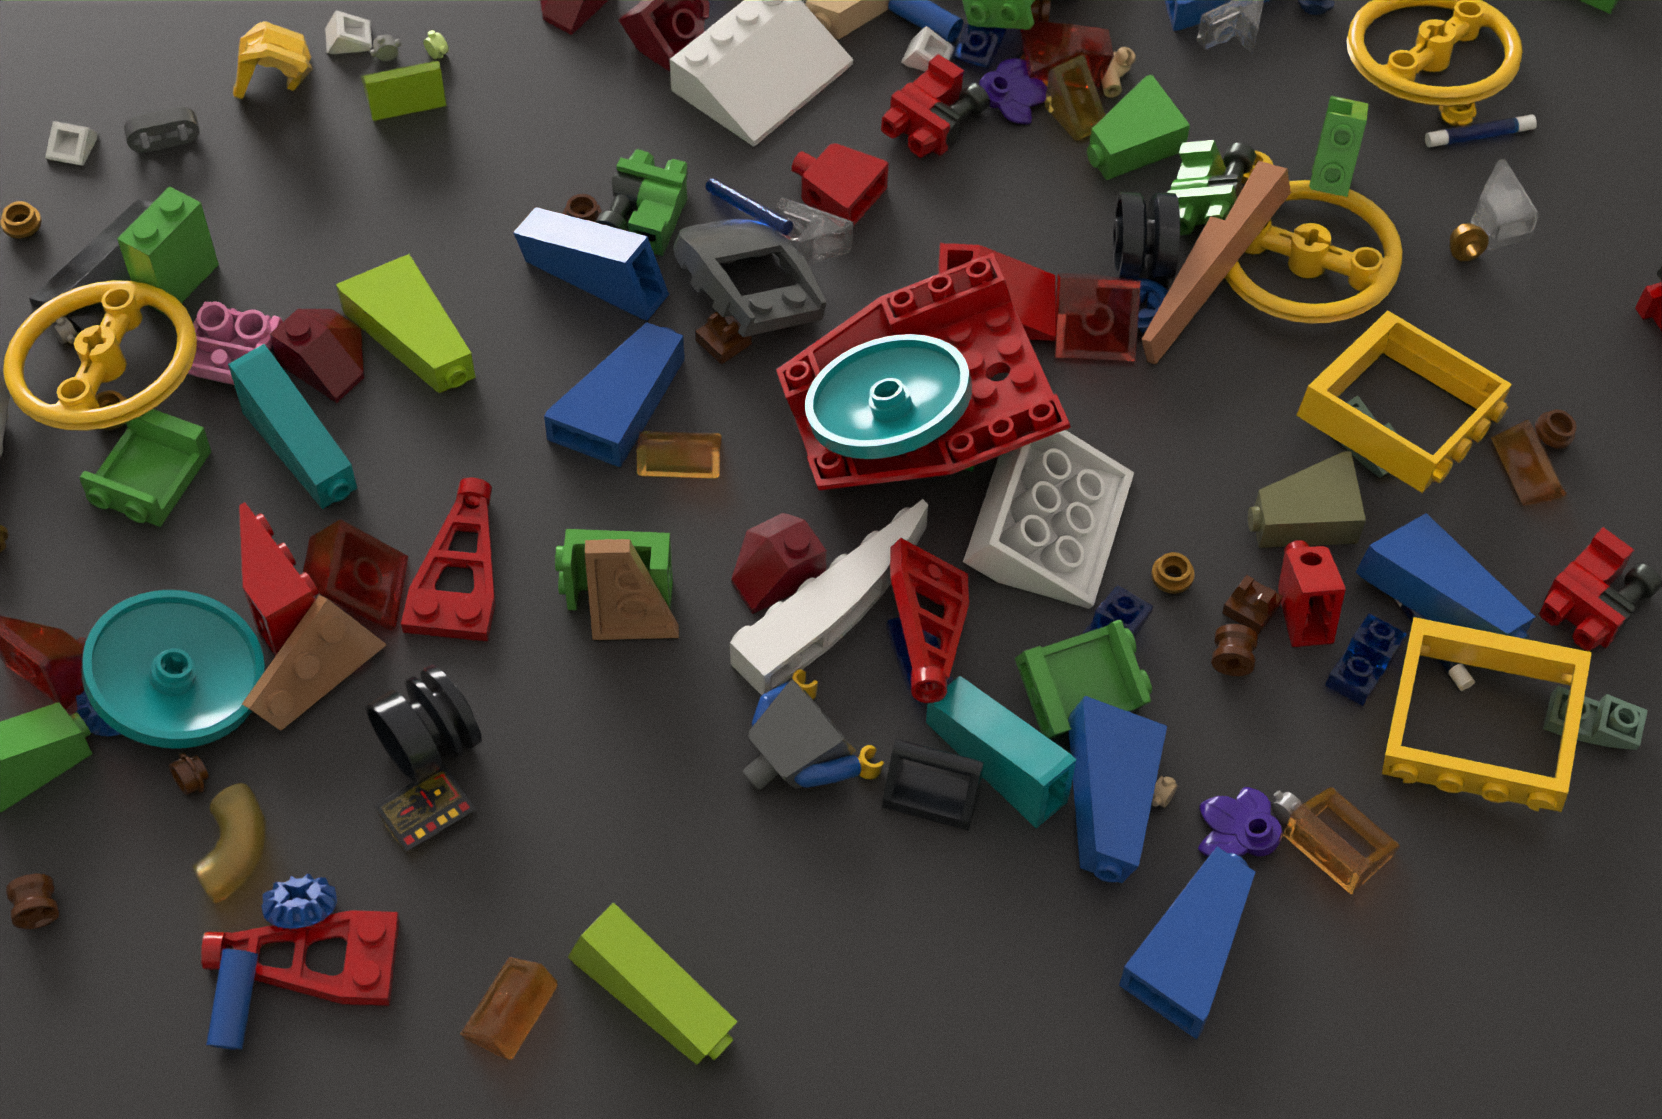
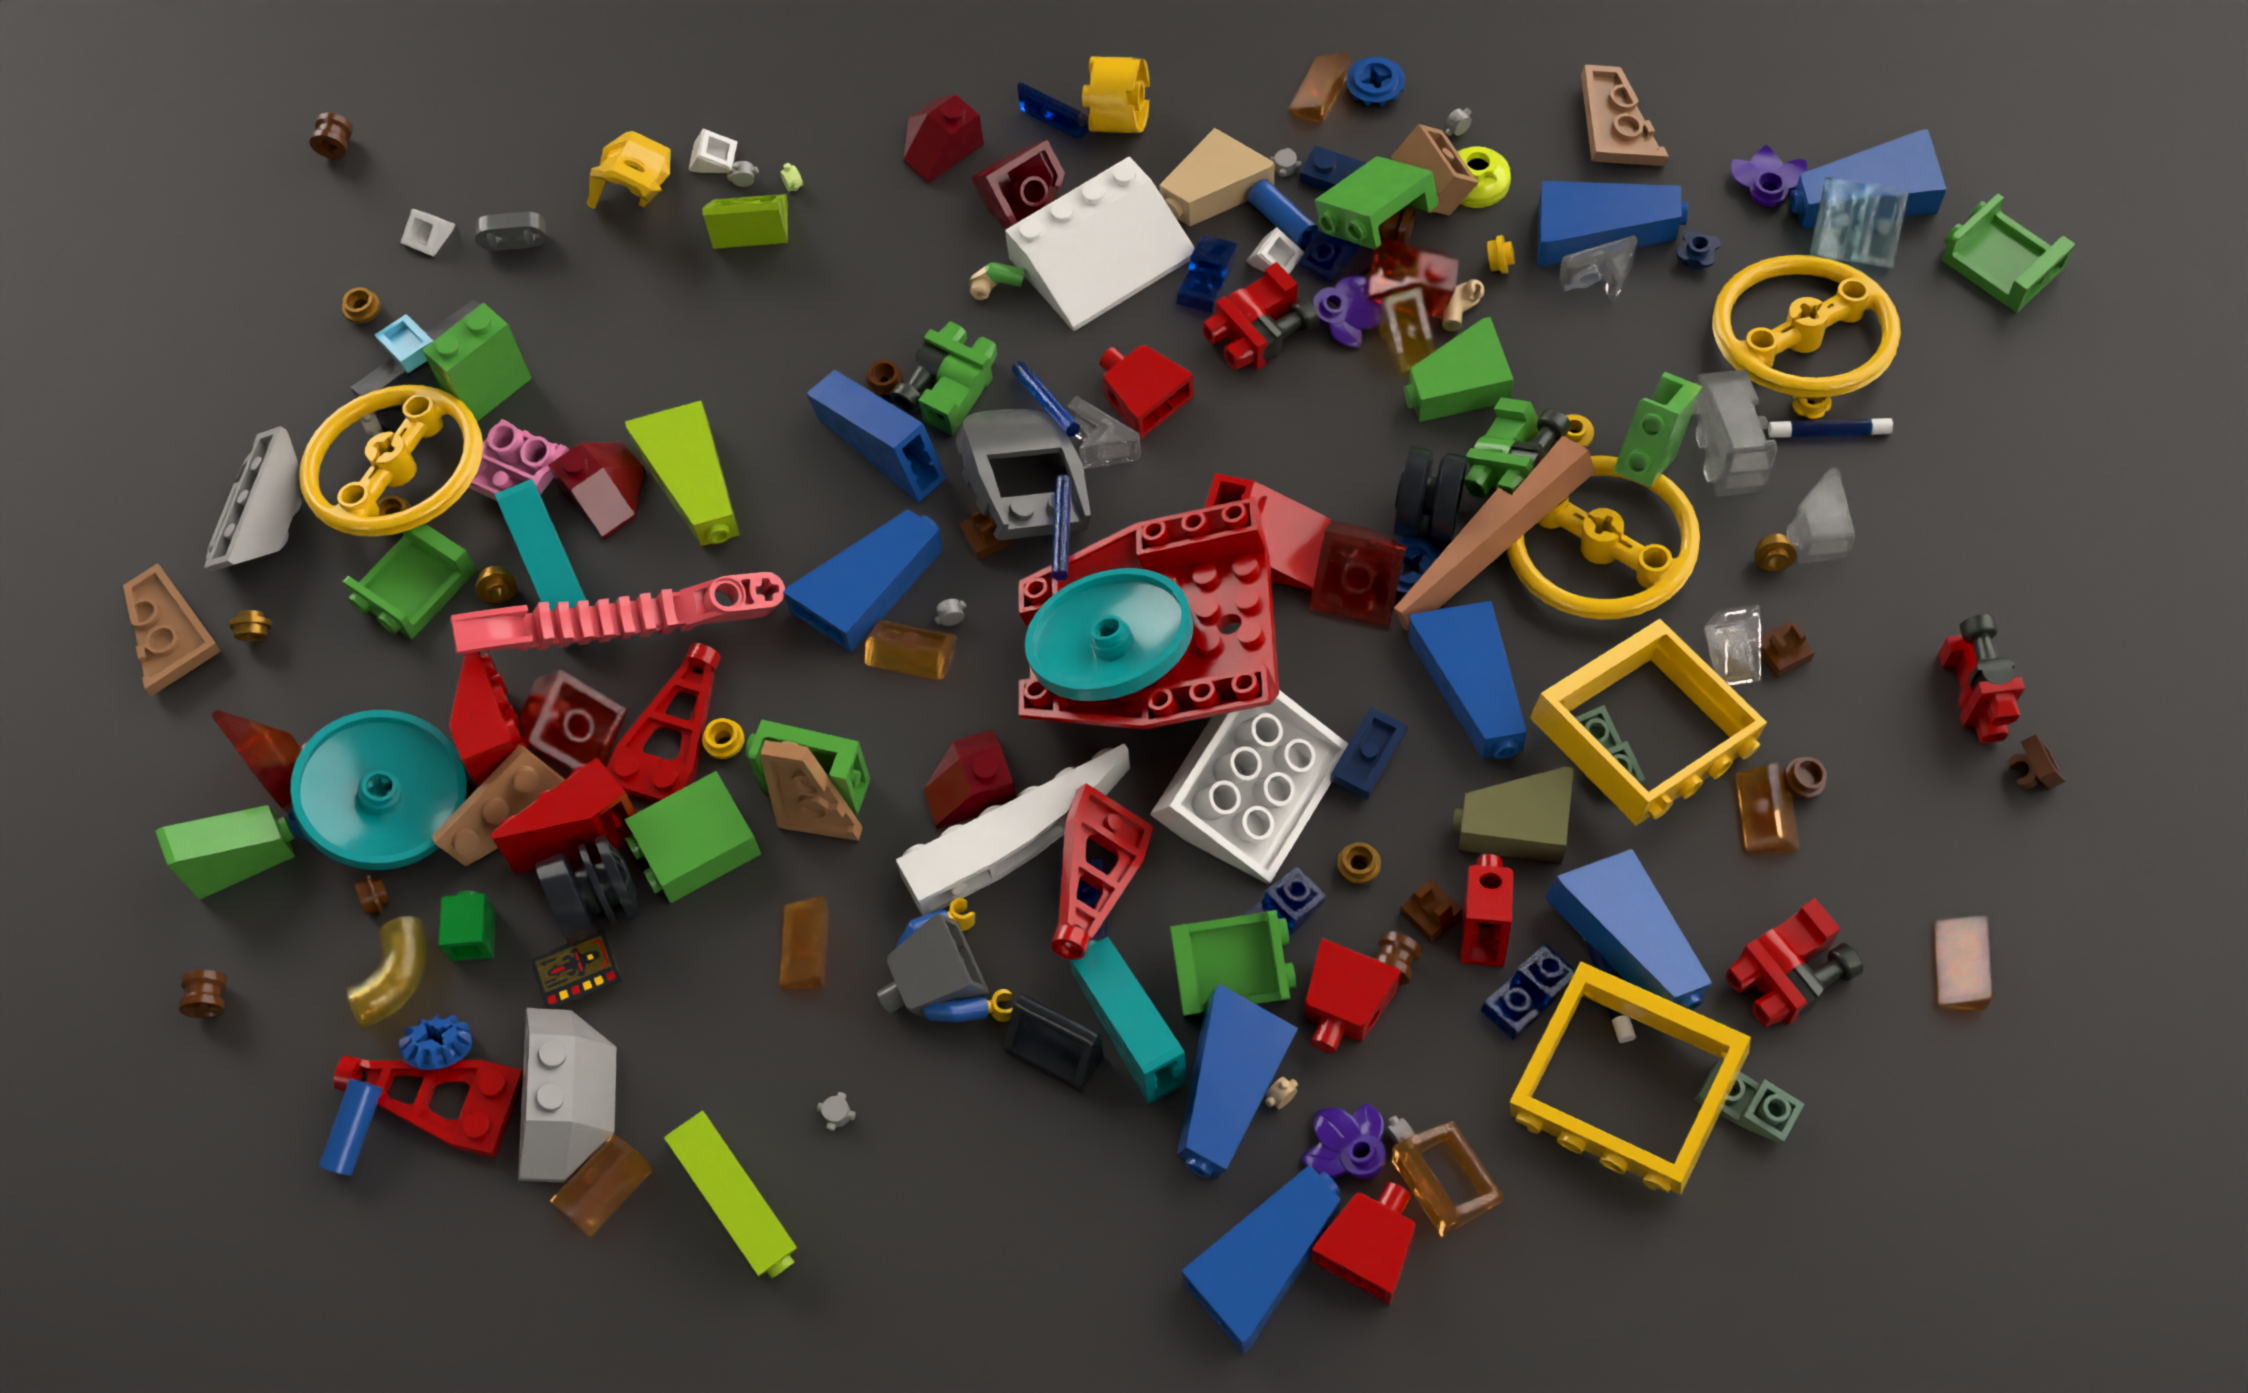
camera: 20 degrees right, 5 degrees up
none -> medium azure tile [375,314,433,373]
none -> green brick [439,890,496,961]
none -> coral piece [450,572,785,655]
none -> pearl gold plate [475,566,517,603]
none -> red slope [489,758,636,874]
none -> light grey wedge [518,1008,617,1182]
none -> bright green brick [625,771,761,904]
none -> yellow plate [702,718,745,759]
none -> clear orange slope [779,896,829,989]
none -> light grey piece [817,1092,856,1131]
none -> light grey piece [935,599,966,626]
none -> arm [969,262,1024,300]
none -> clear blue bar [1051,475,1072,581]
none -> clear blue slope [1176,234,1238,313]
none -> red torso [1305,938,1401,1054]
none -> red torso [1311,1182,1416,1305]
none -> dark blue plate [1330,707,1408,800]
none -> blue slope [1407,601,1527,759]
none -> yellow plate [1487,235,1515,274]
none -> clear wedge [1692,369,1778,497]
none -> clear slope [1704,604,1761,685]
none -> reddish brown tile [1753,621,1815,678]

